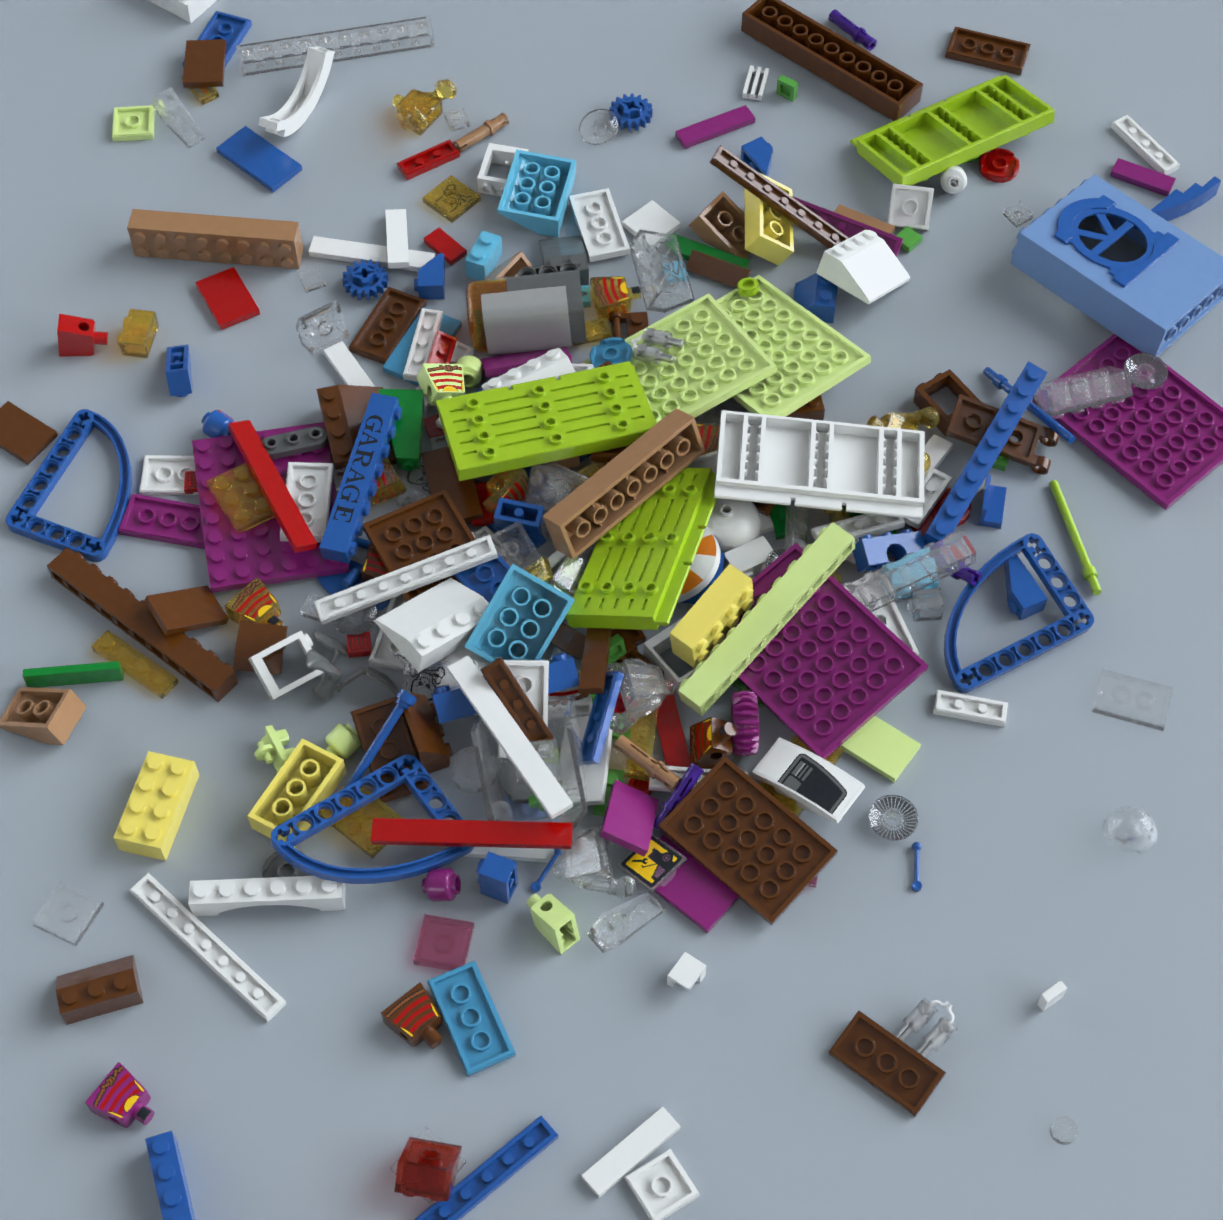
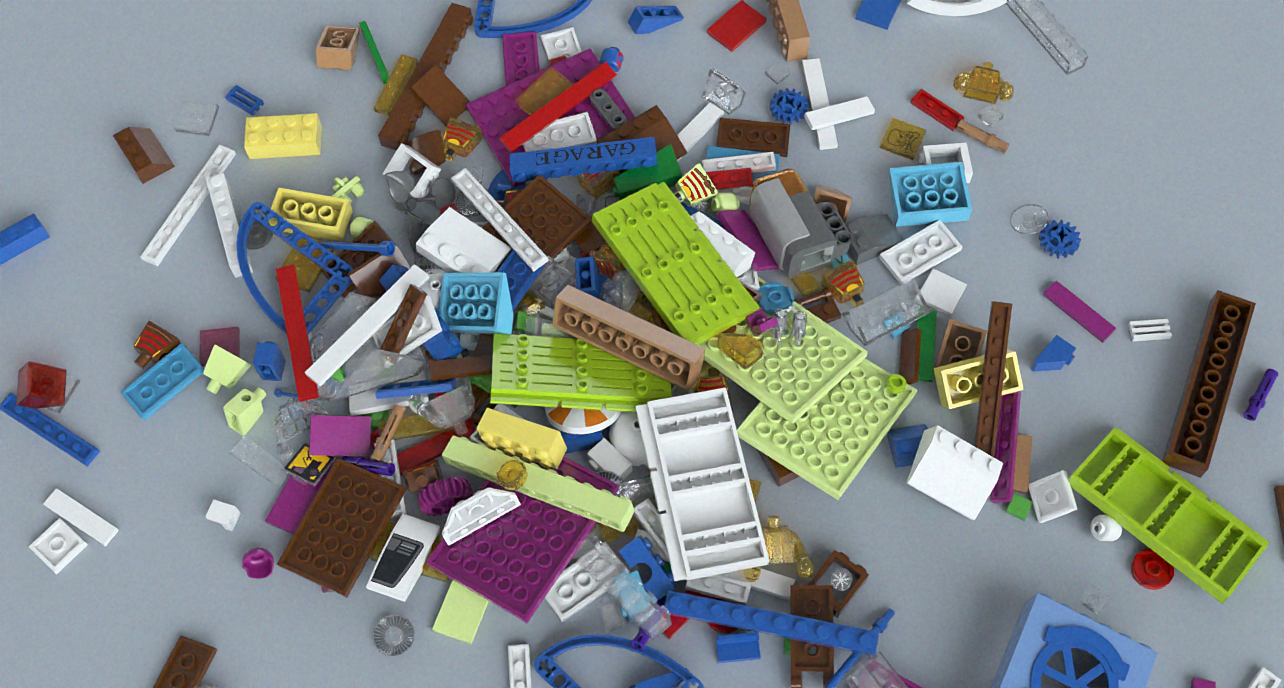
camera: 75 degrees right, 5 degrees up
torso [85,1062,155,1128] -> none
blue slope [414,253,445,300] -> none
magenta head [422,868,461,902] -> none
red tile [424,227,467,266] -> none
medium azure brick [465,230,503,282] -> none
bright green plate [776,75,799,102] -> none
blue hinge [911,842,922,892] -> none
none -> yellowish green torso [203,345,251,394]
none -> blue tile [225,85,264,116]
none -> magenta hair [242,547,274,579]
none -> white wedge [442,487,521,546]
none -> clear yellow hair [496,460,528,490]
none -> clear yellow slope [717,333,764,370]
none -> magenta bracket [746,309,778,334]
none -> clear tile [831,568,852,590]

